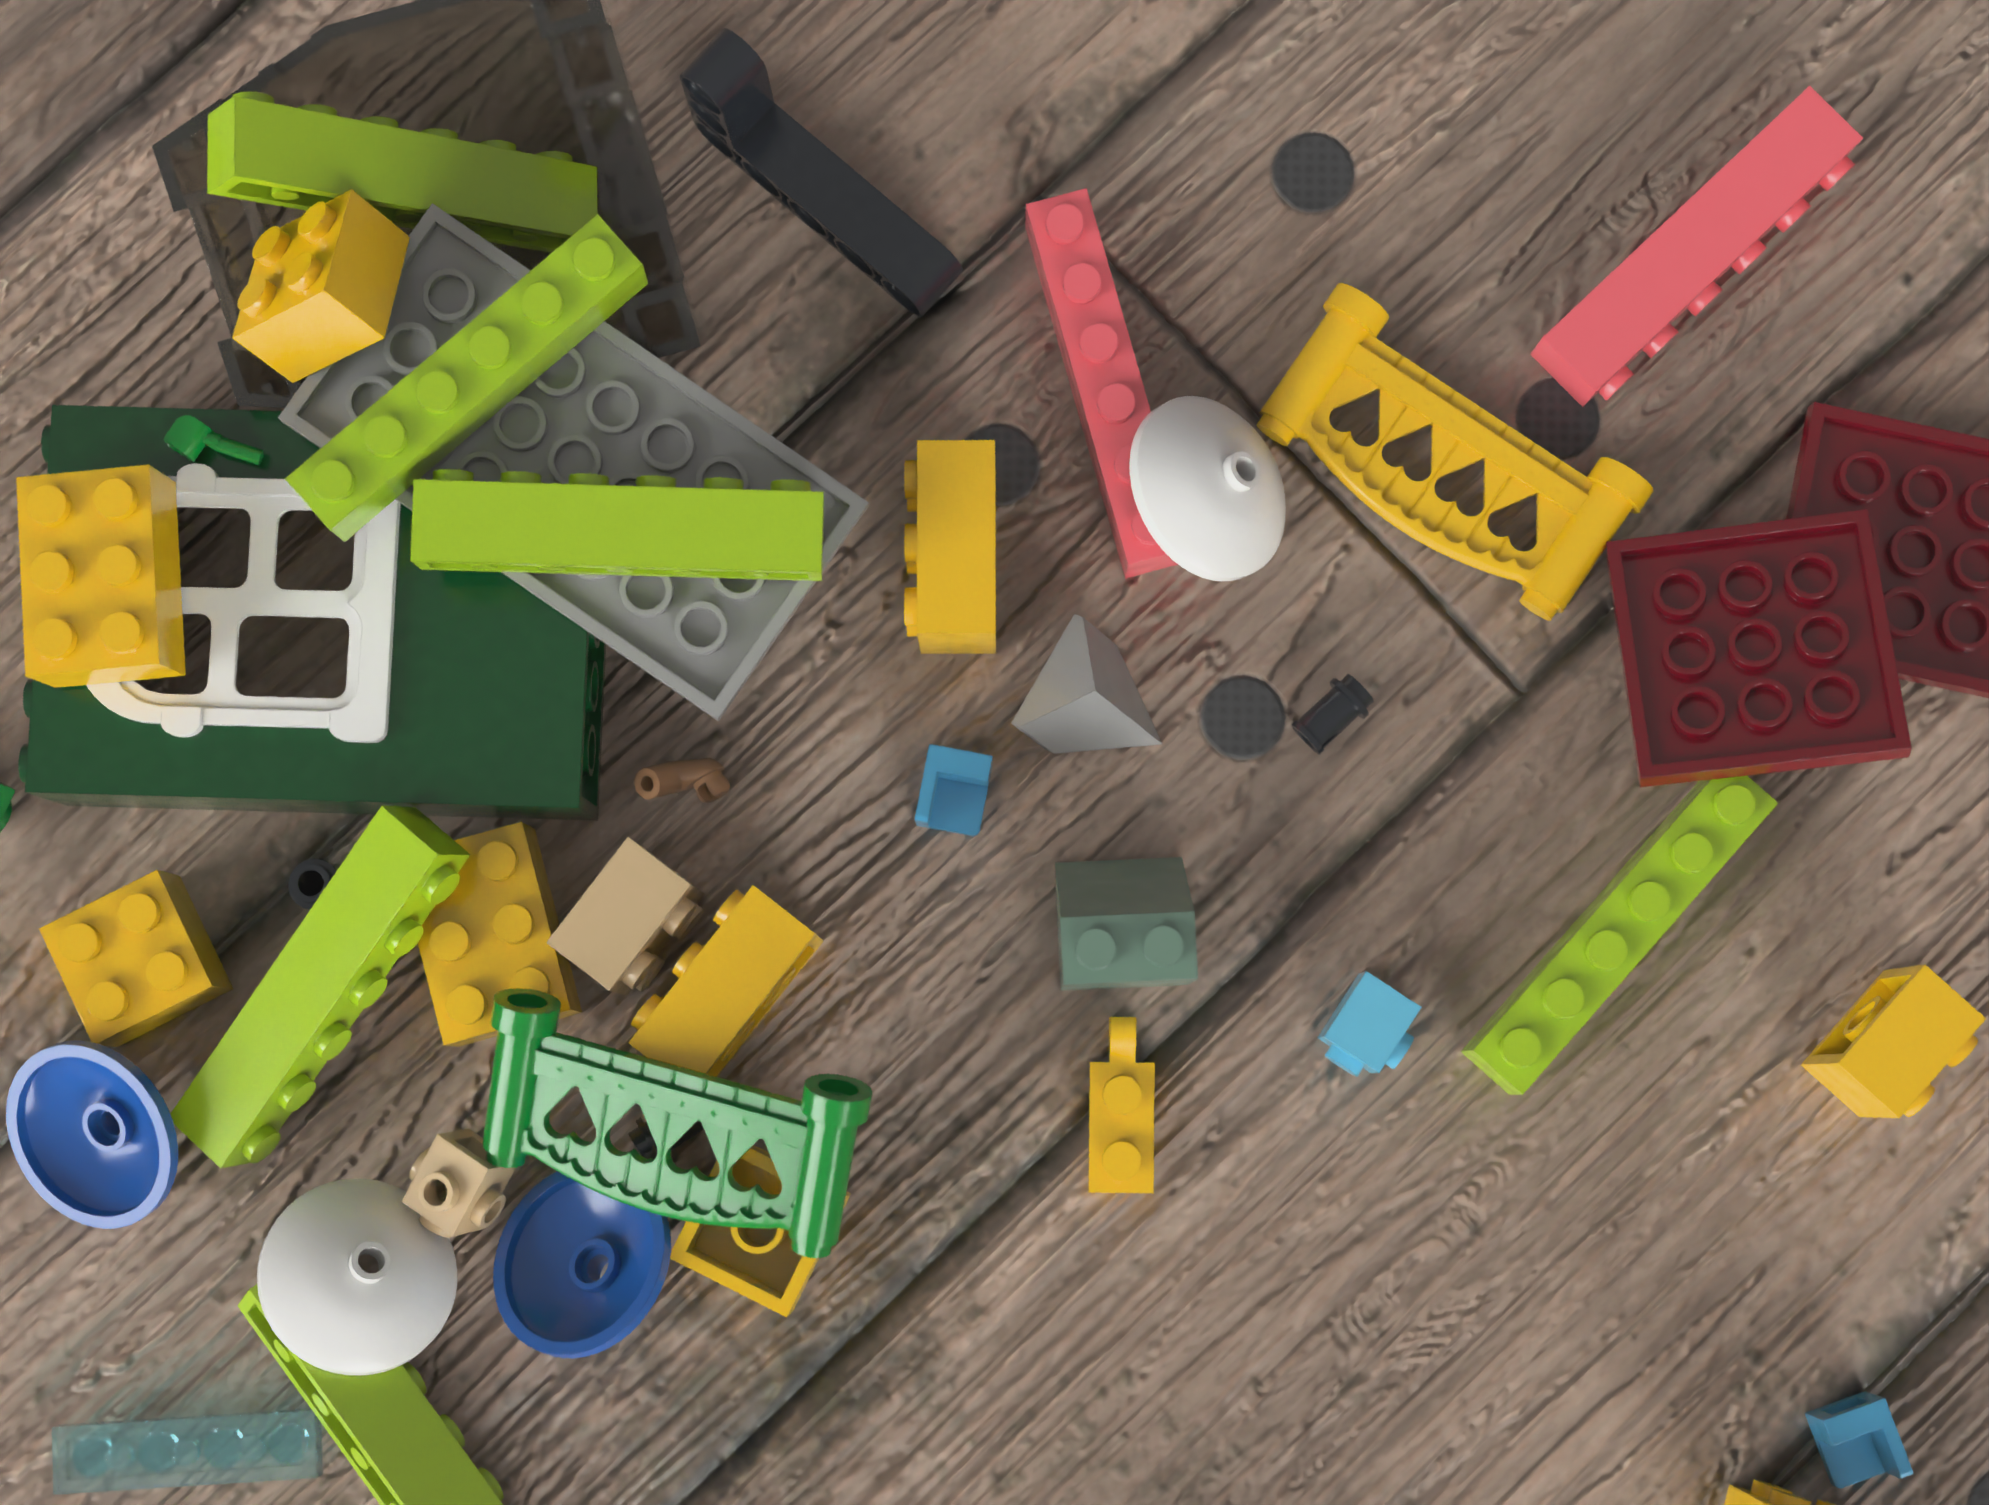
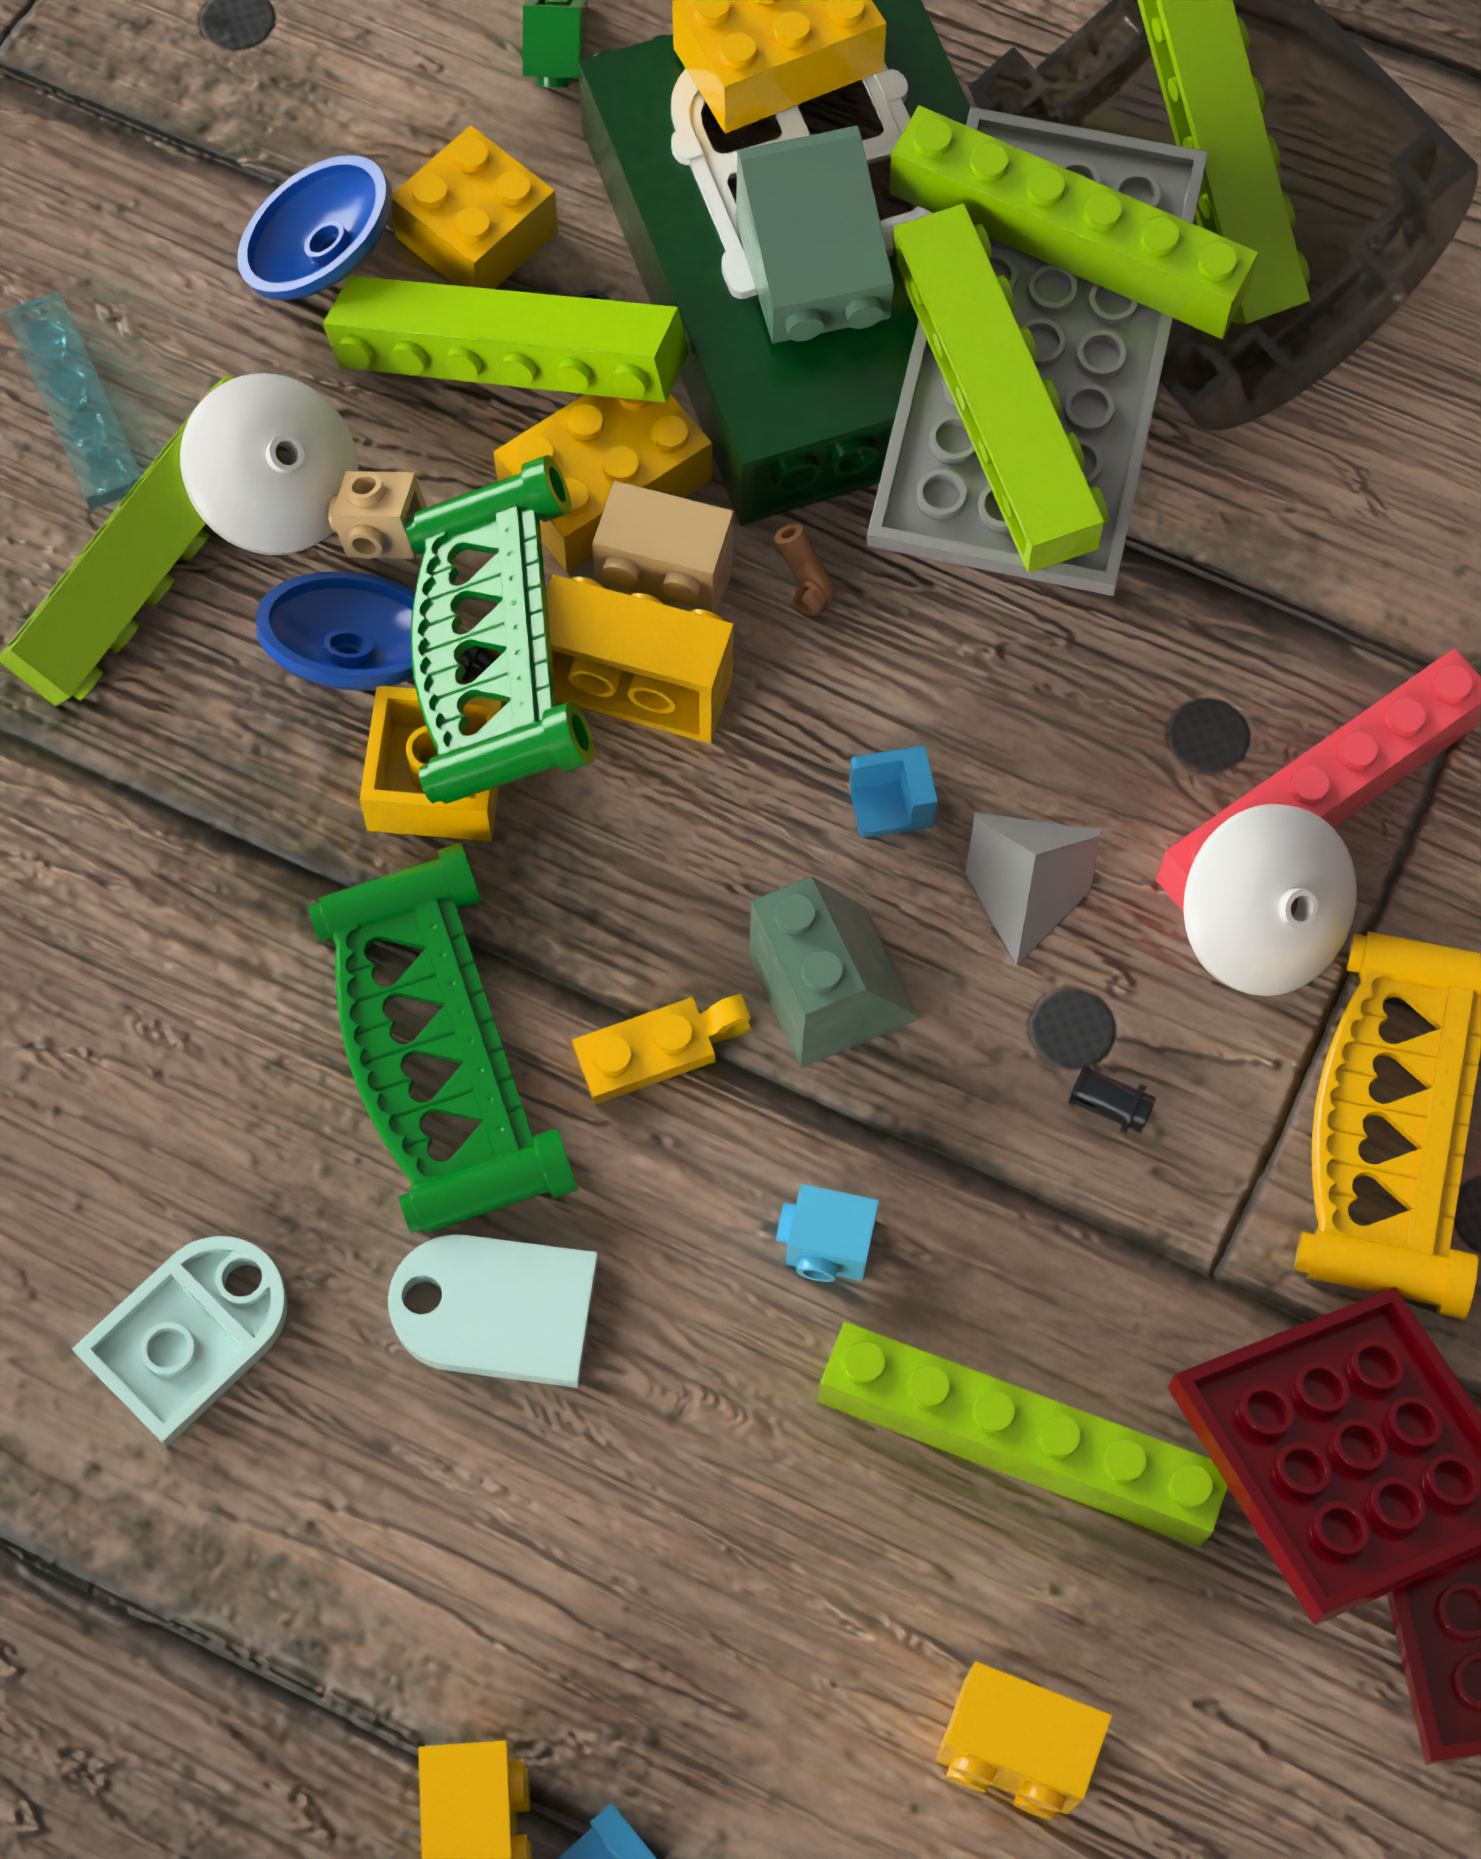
camera: 65 degrees right, 15 degrees down
green hand [164,415,264,465] -> none
yellow brick [232,189,410,383] -> none
black beam [680,28,963,317] -> none
yellow brick [904,440,996,654] -> none
none -> green piece [308,842,578,1234]
none -> light aqua tile [388,1235,598,1388]
none -> sand green slope [736,125,894,344]

